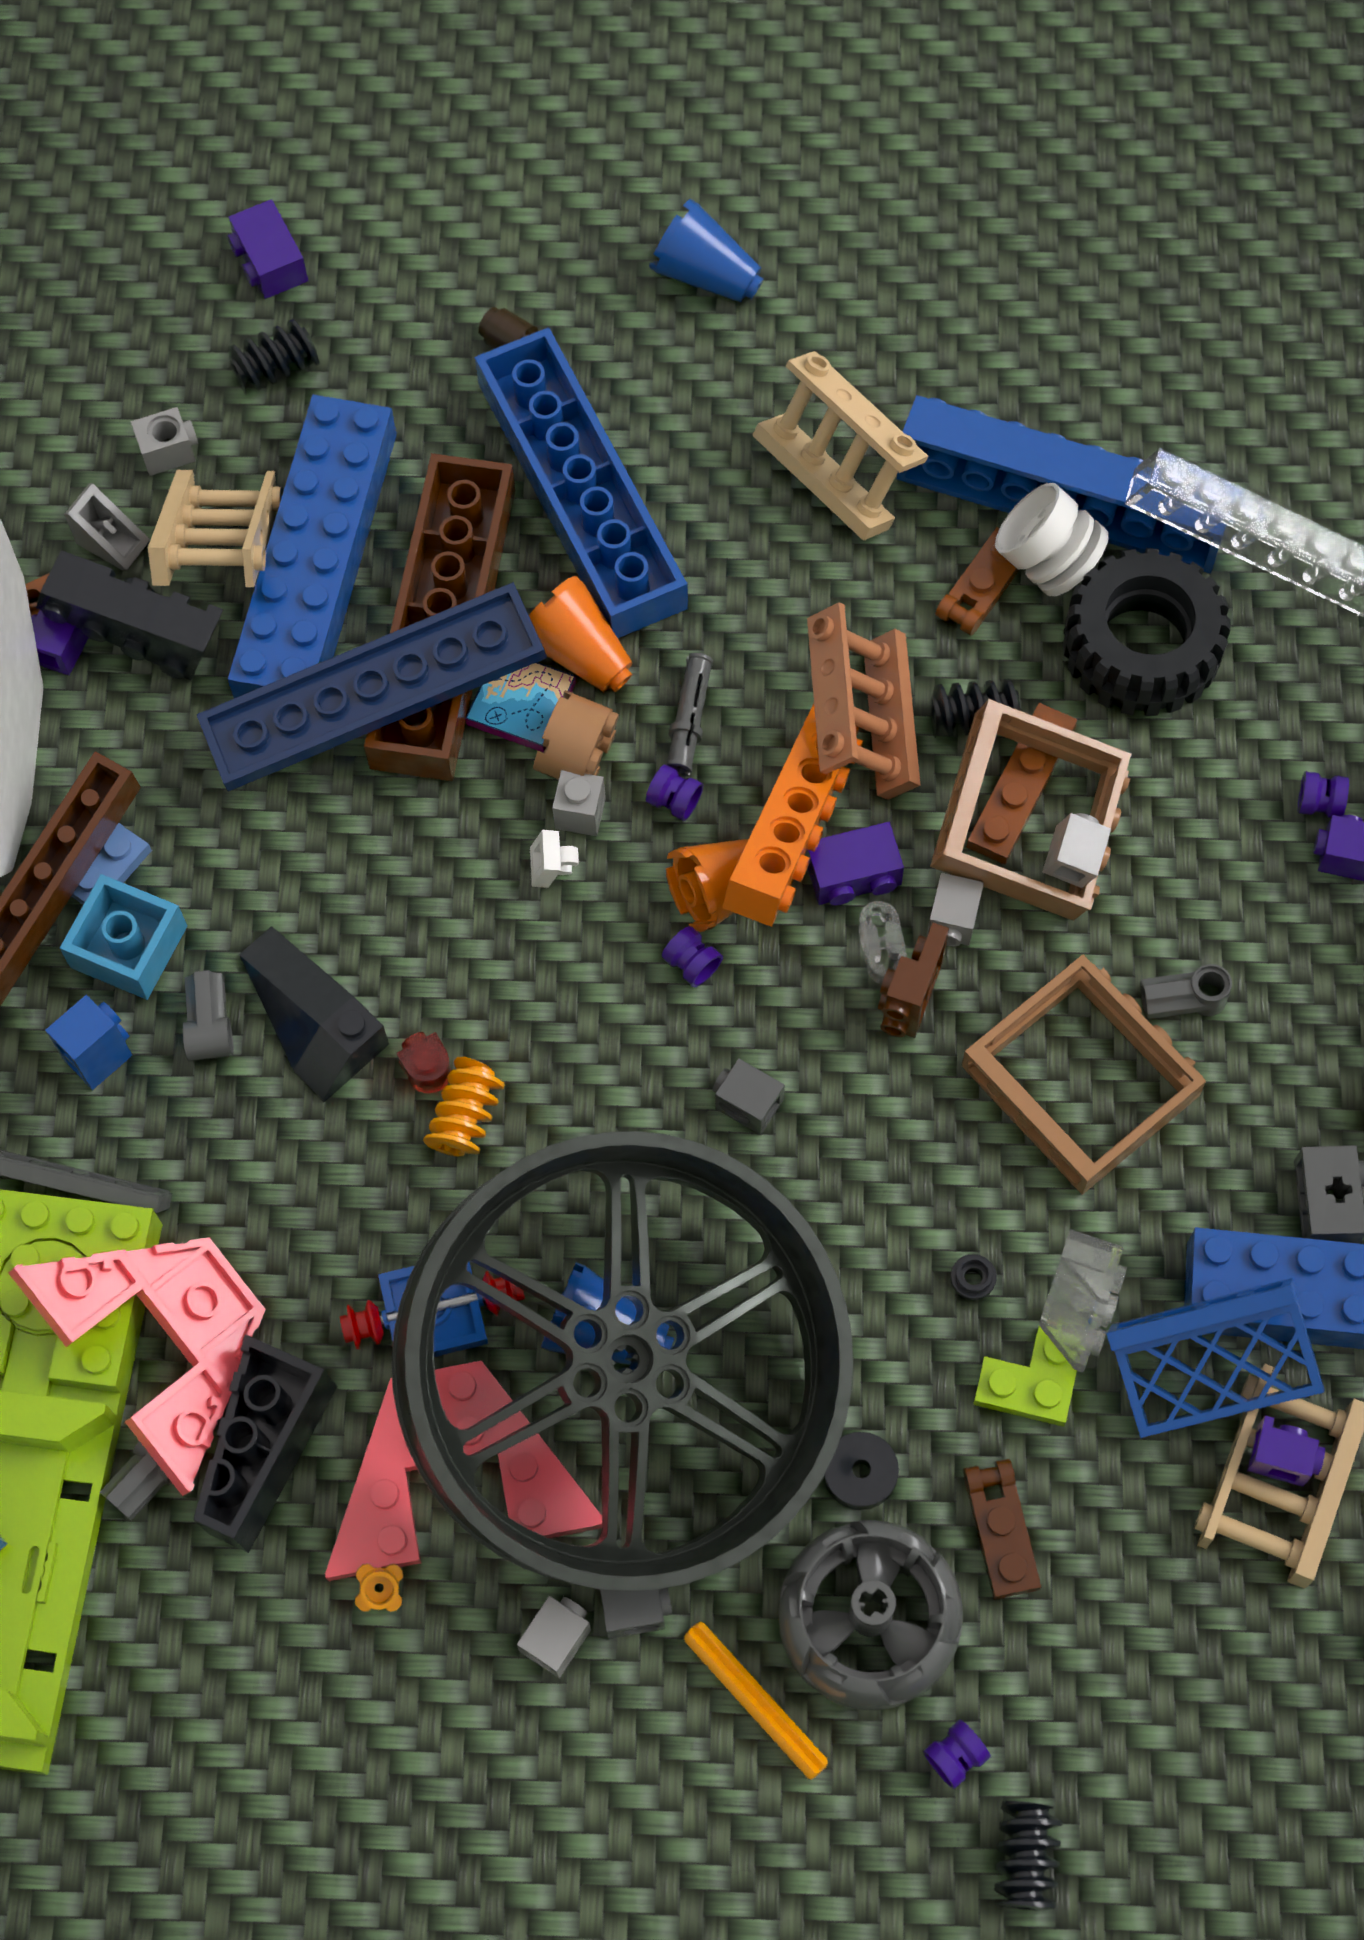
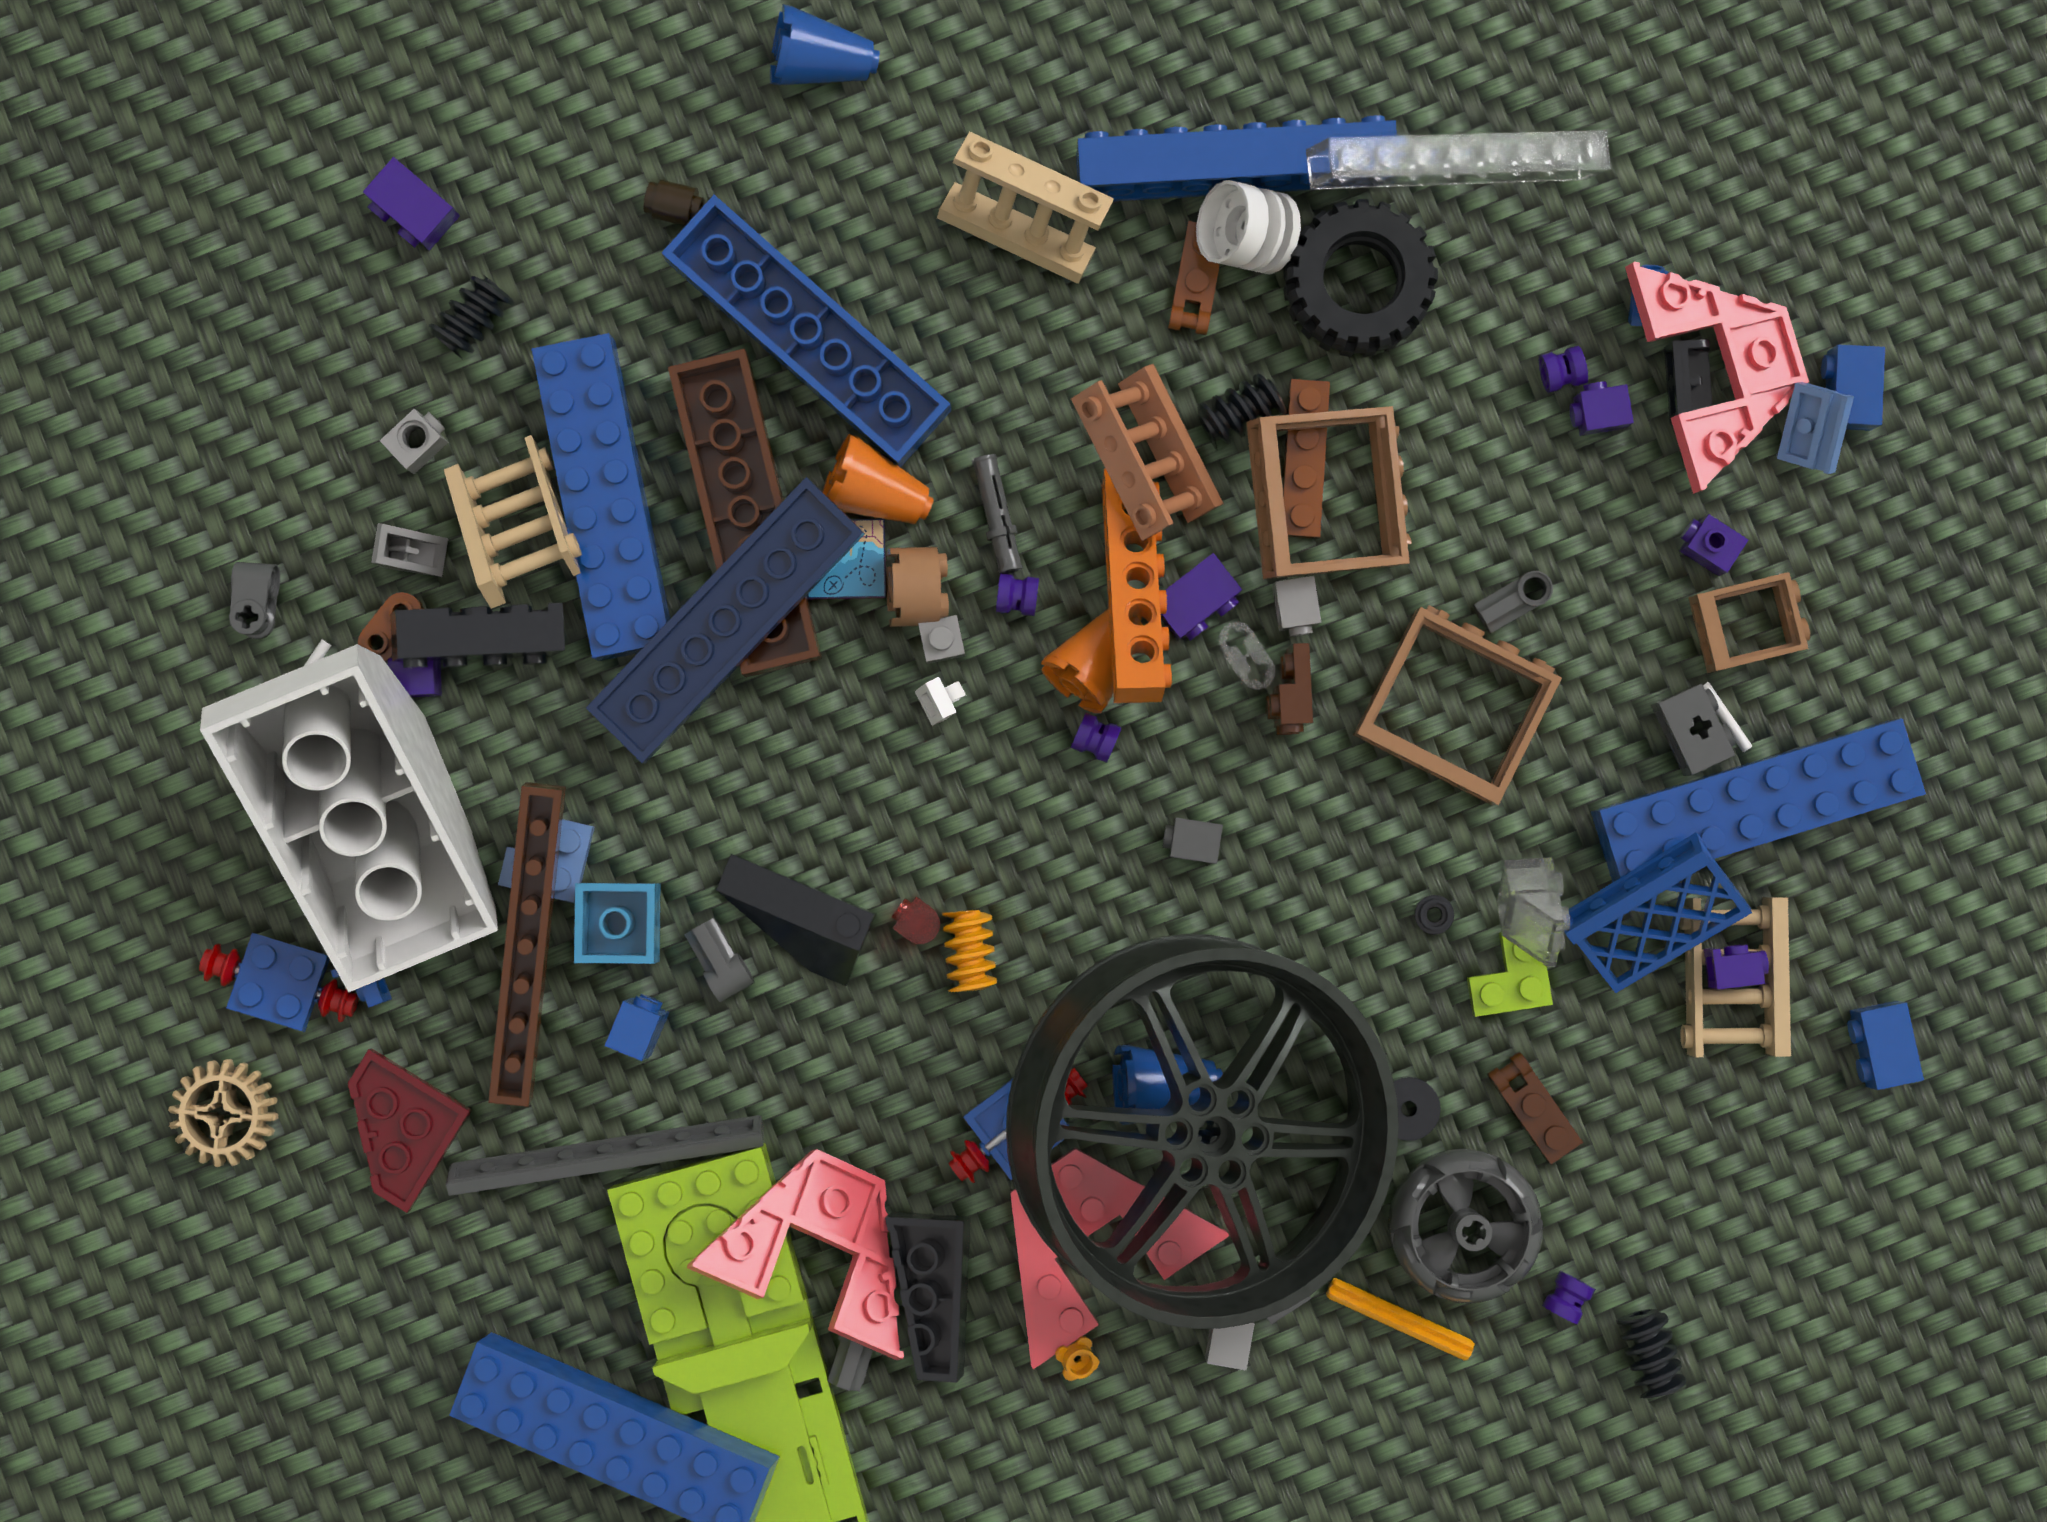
camera: 30 degrees left, 20 degrees up
brick [1042,813,1111,888] -> none

